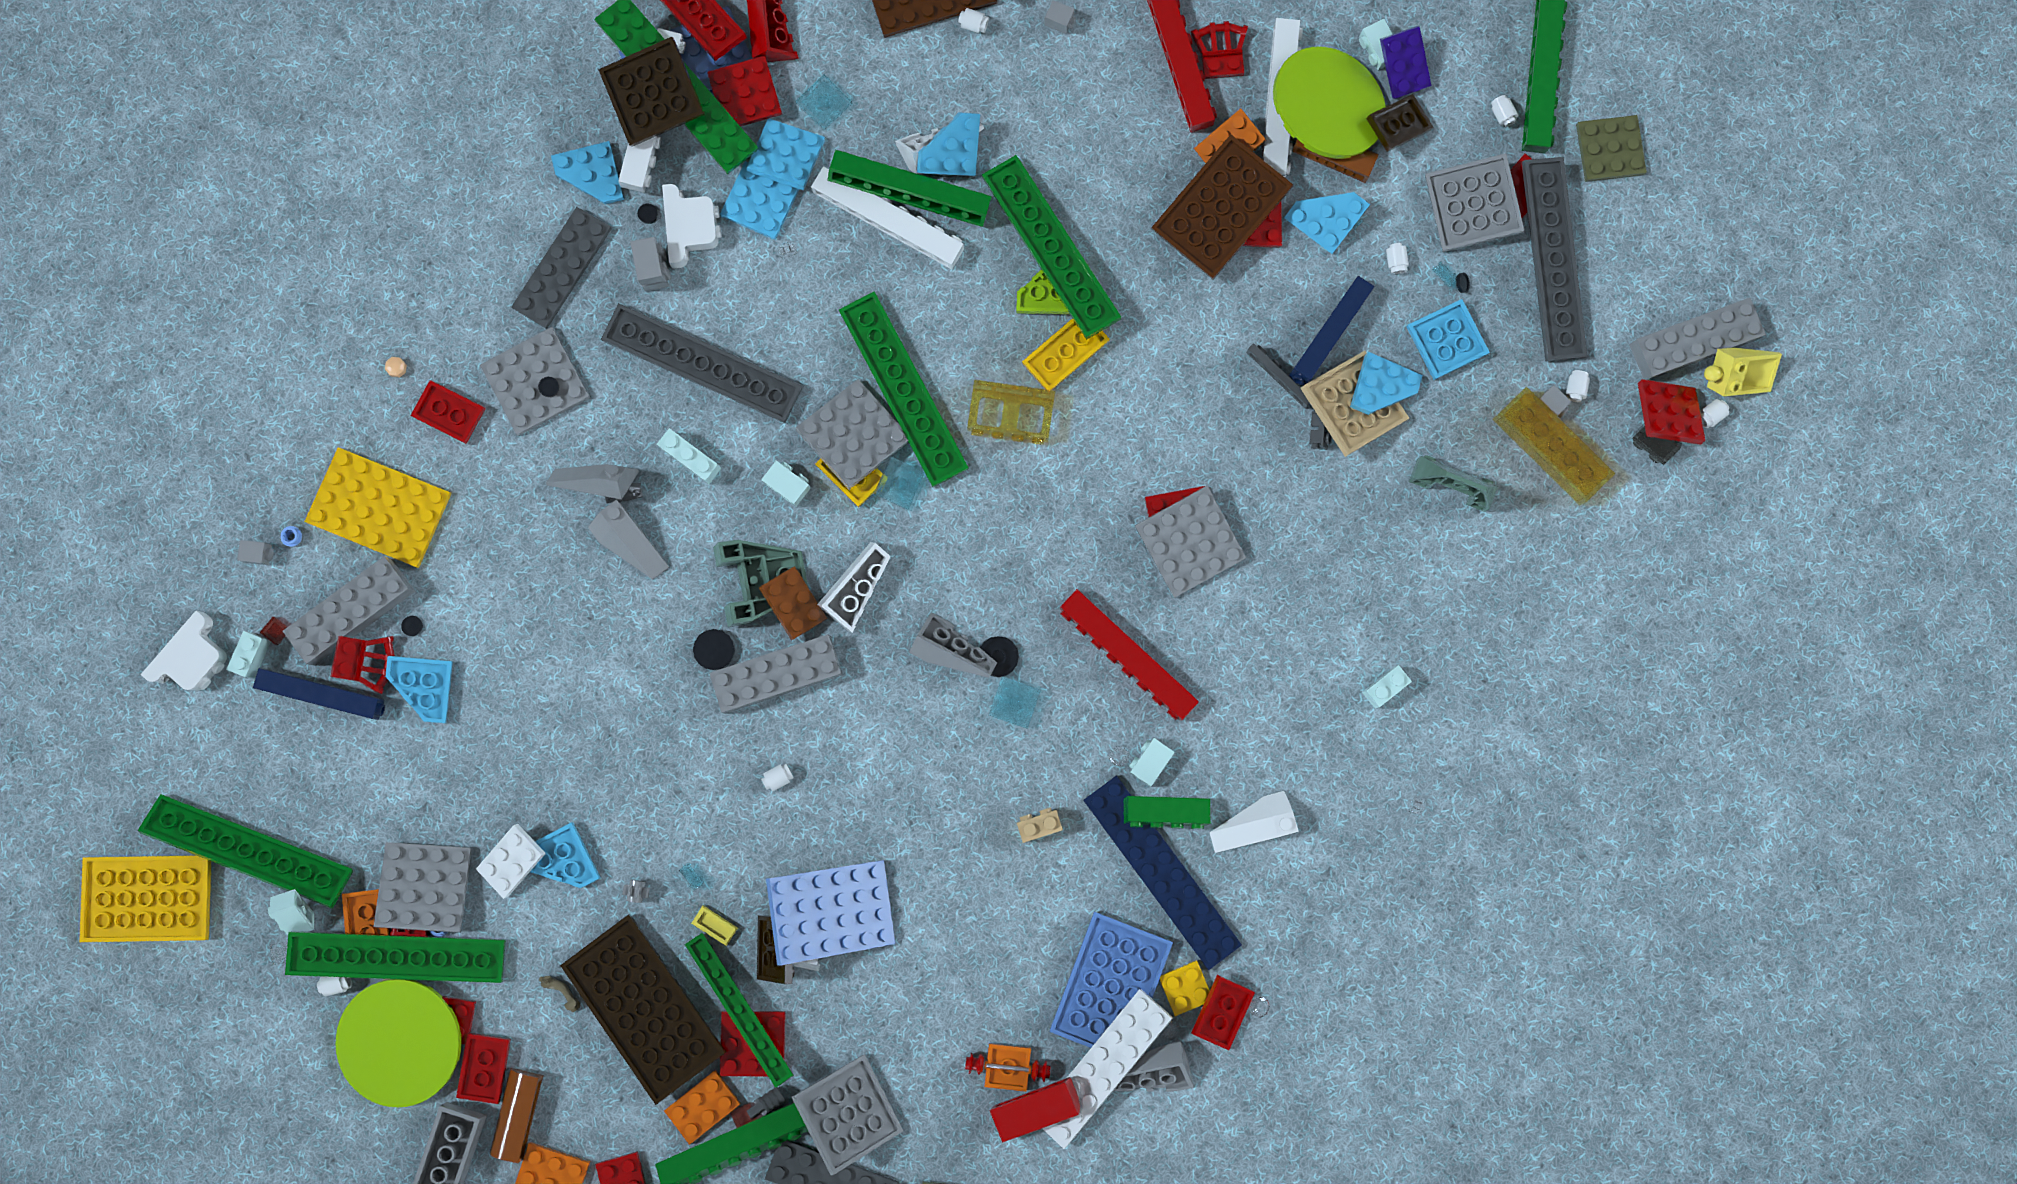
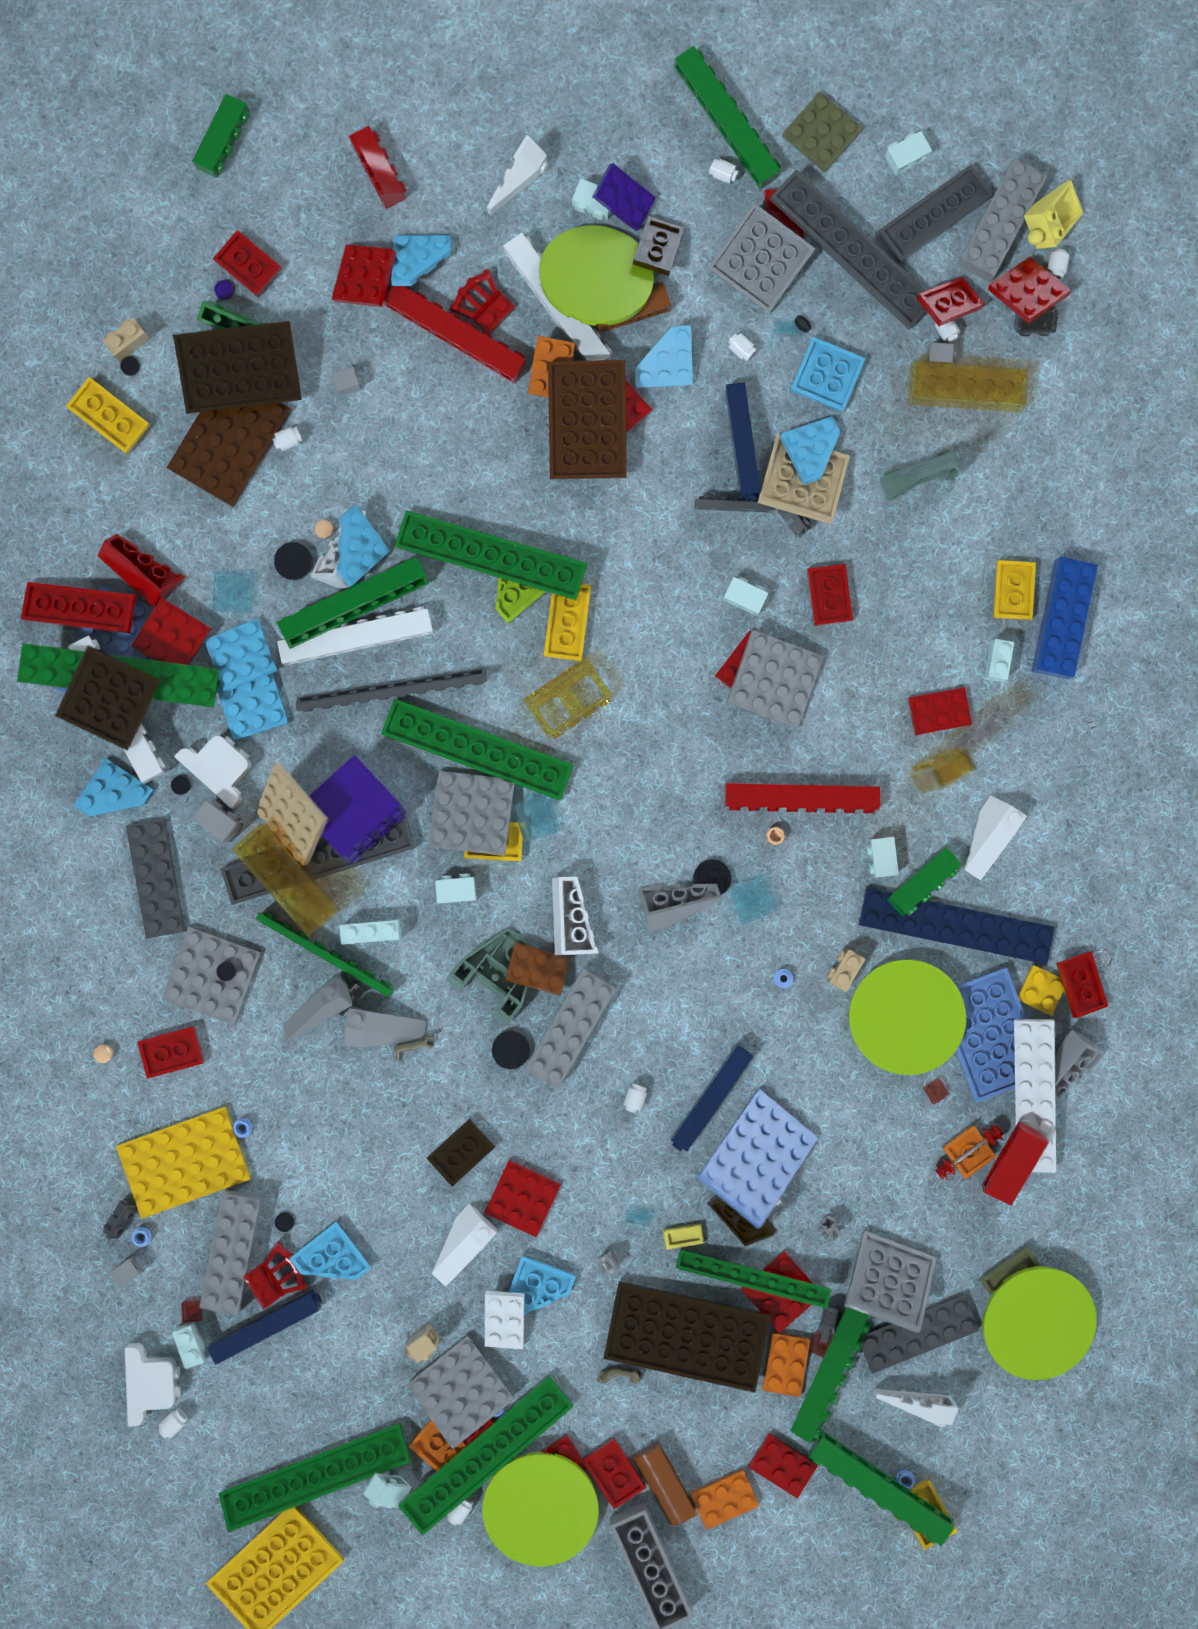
camera: 45 degrees left, 5 degrees up
none -> dark grey hinge [103,1198,137,1239]
none -> white brick [158,1408,188,1438]
none -> clear yellow brick [232,823,341,937]
none -> light blue plate [233,1118,253,1138]
none -> tan plate [256,763,328,866]
none -> green plate [256,911,394,997]
none -> black tile [274,542,313,581]
none -> dark grey plate [295,668,487,712]
none -> dark purple brick [308,755,407,864]
none -> light nougat tile [314,519,334,539]
none -> dark tan piece [393,1033,435,1061]
none -> tan brick [406,1324,440,1363]
none -> dark brown plate [426,1118,495,1187]
none -> white wedge [432,1203,498,1286]
none -> red plate [484,1160,561,1238]
none -> dark blue brick [670,1044,754,1152]
none -> light aqua brick [723,576,768,616]
none -> light nougat tile [766,826,785,845]
none -> light blue plate [774,969,793,988]
none -> red plate [807,564,853,626]
none -> light grey gear [818,1215,844,1241]
none -> lime tile [849,959,966,1075]
none -> dark grey plate [878,164,994,263]
none -> light aqua brick [885,131,932,176]
none -> red plate [908,687,972,736]
none -> clear yellow brick [909,747,978,793]
none -> red plate [917,276,984,327]
none -> clear red tile [923,1078,950,1105]
none -> yellow plate [993,560,1036,621]
none -> blue brick [1031,557,1098,680]

